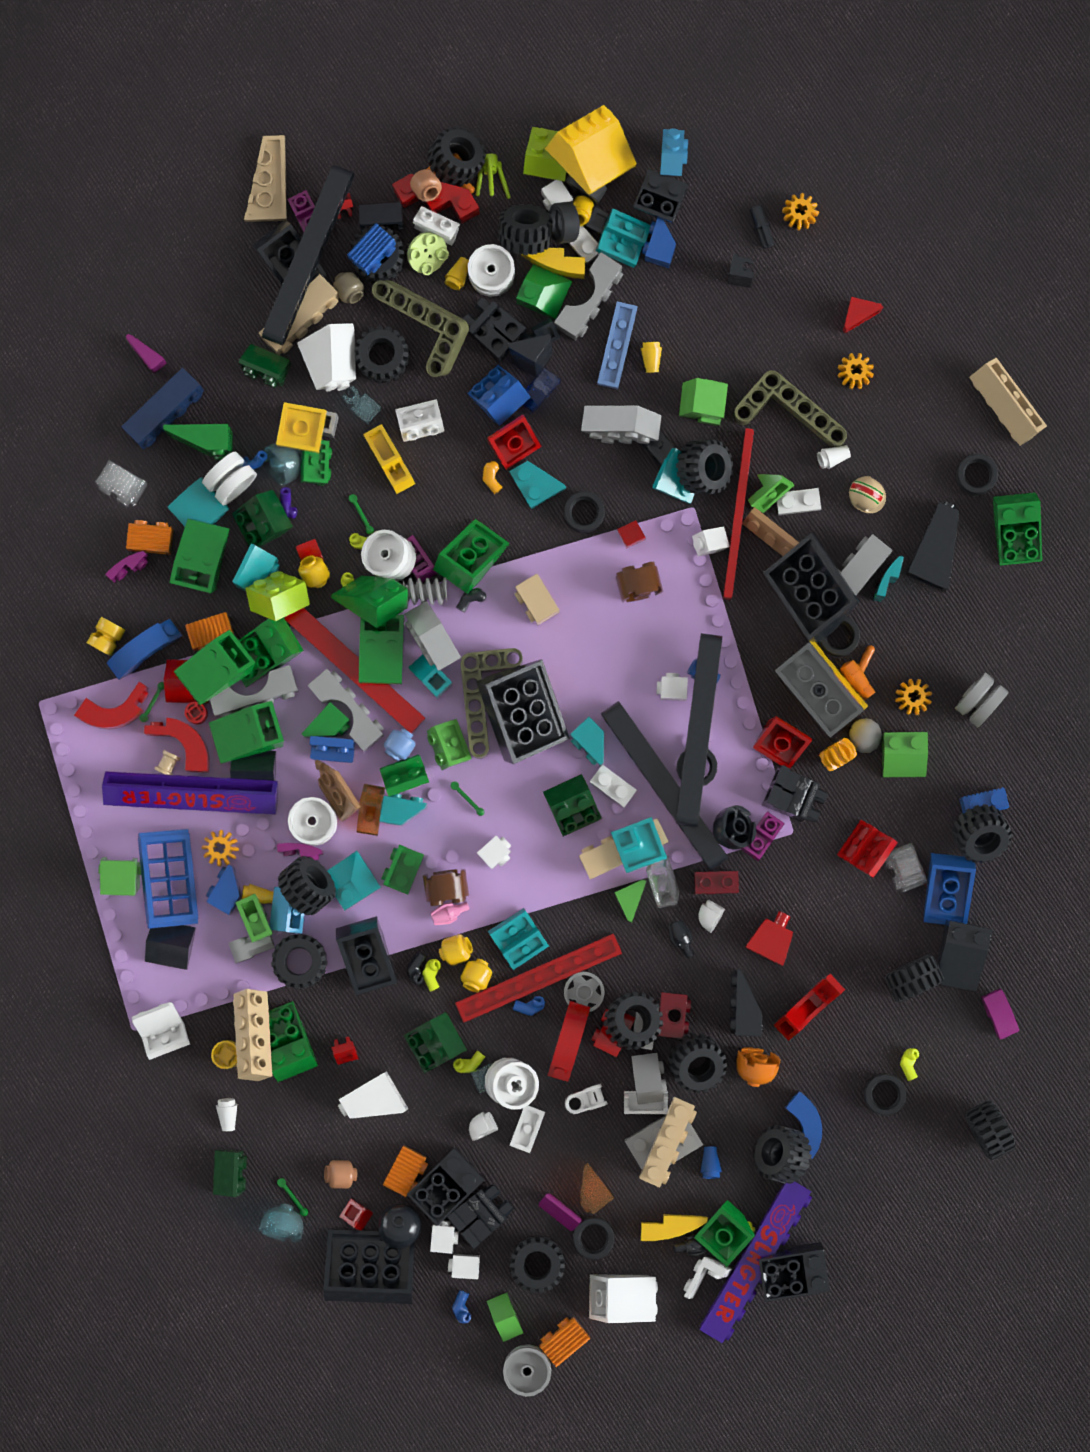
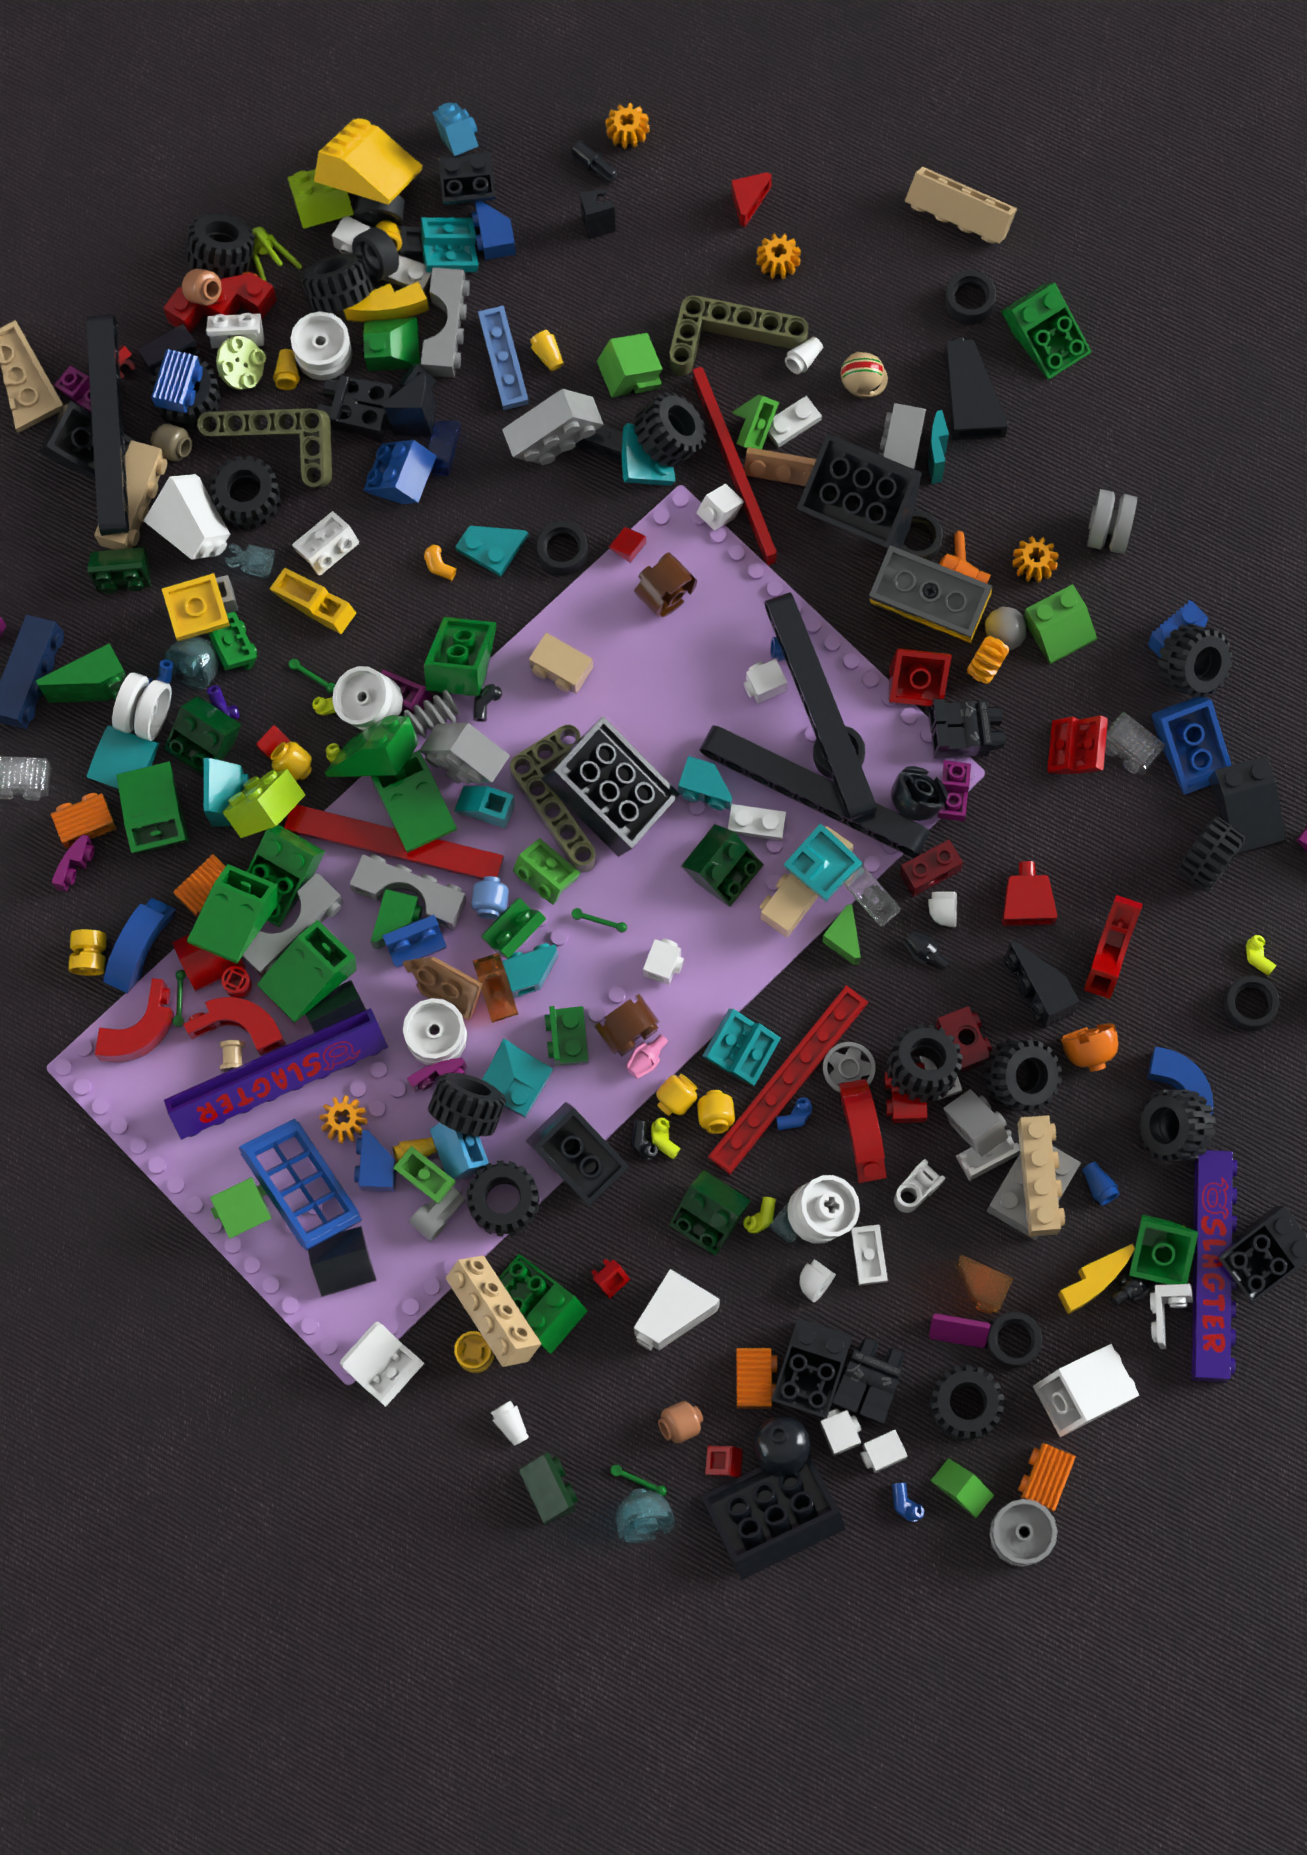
camera: 30 degrees left, 10 degrees down
red slope [487,415,542,470] -> none

